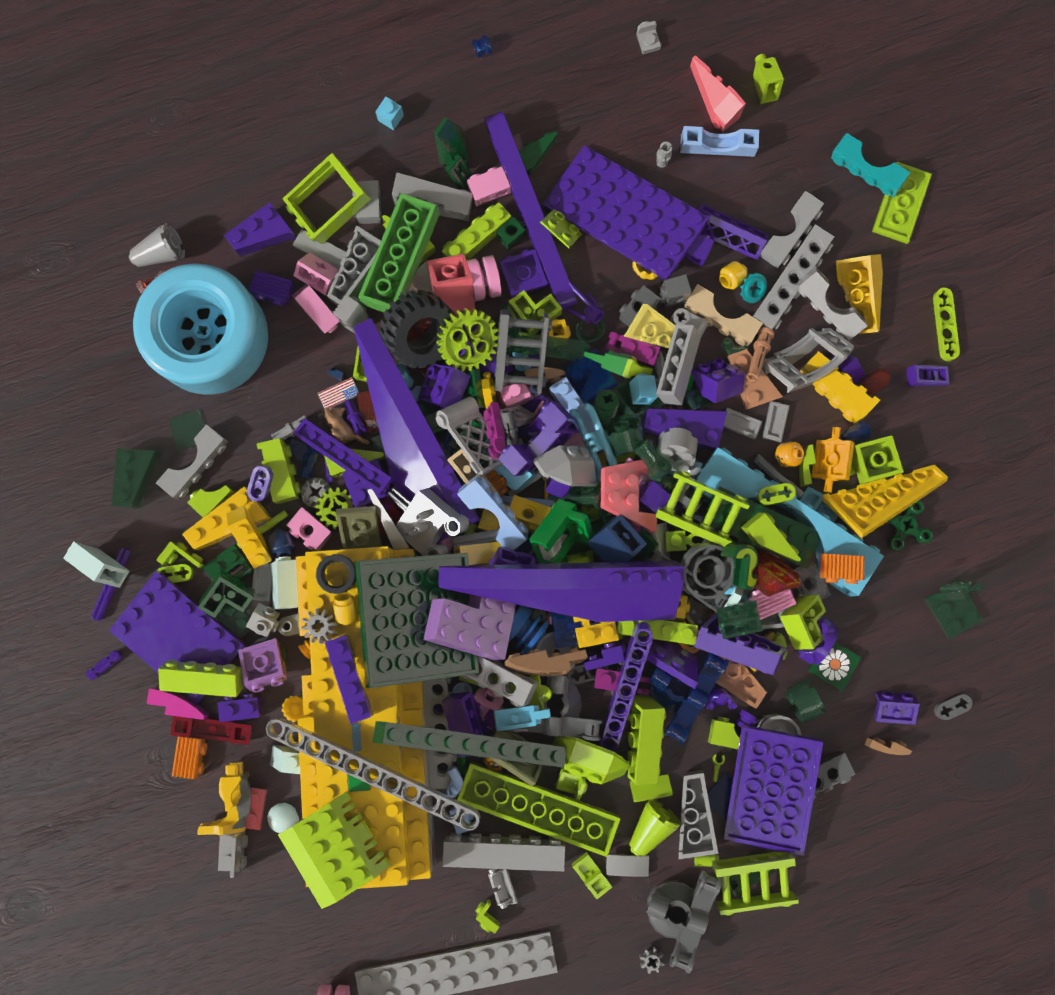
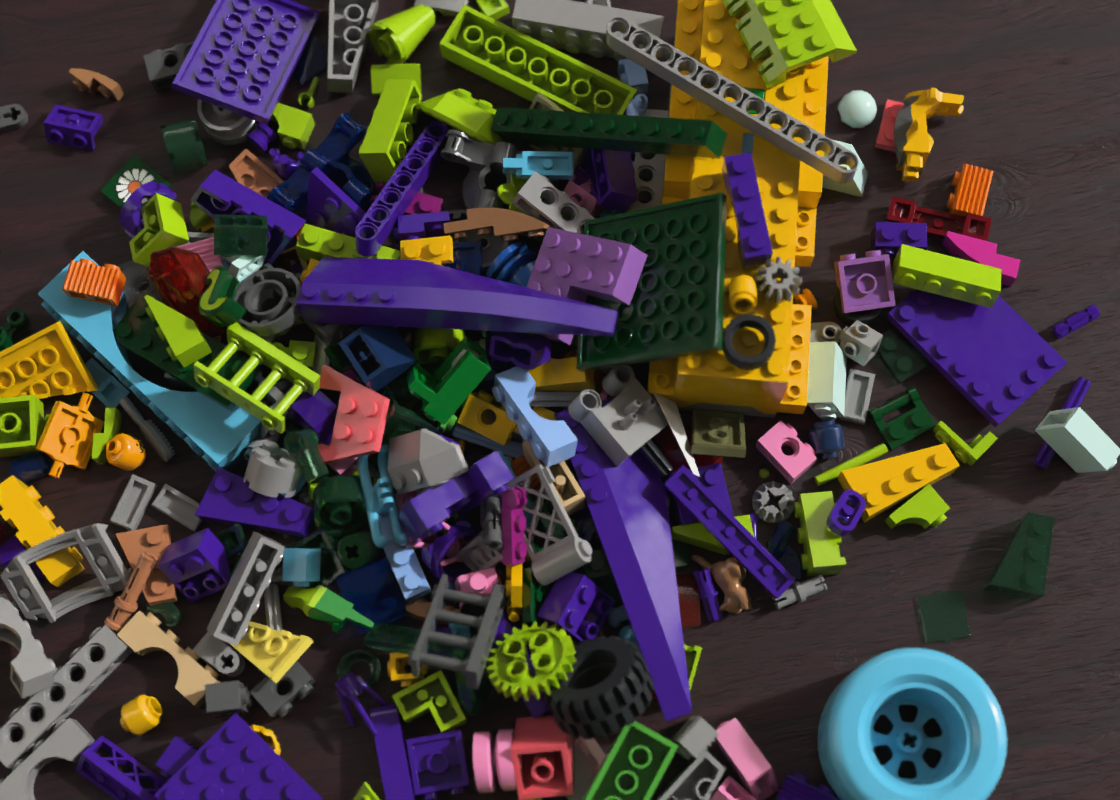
camera: 170 degrees left, 10 degrees down
light grey arch [156,424,228,500] -> none
lime beam [157,564,194,583] -> none
dark green brick [198,569,255,618] -> none
light grey bracket [218,831,248,878] -> none
yellow brick [226,506,272,569] -> none
yellow piece [282,695,304,722] -> none
lime gear [315,487,354,529] -> none
tile [317,377,360,409] -> none
dark blue tile [327,367,347,382] -> none
lime bracket [555,768,588,800] -> none
magenta plate [604,332,661,366] -> none
teal gear [740,272,767,303] -> none
lime beam [757,483,796,505] -> none

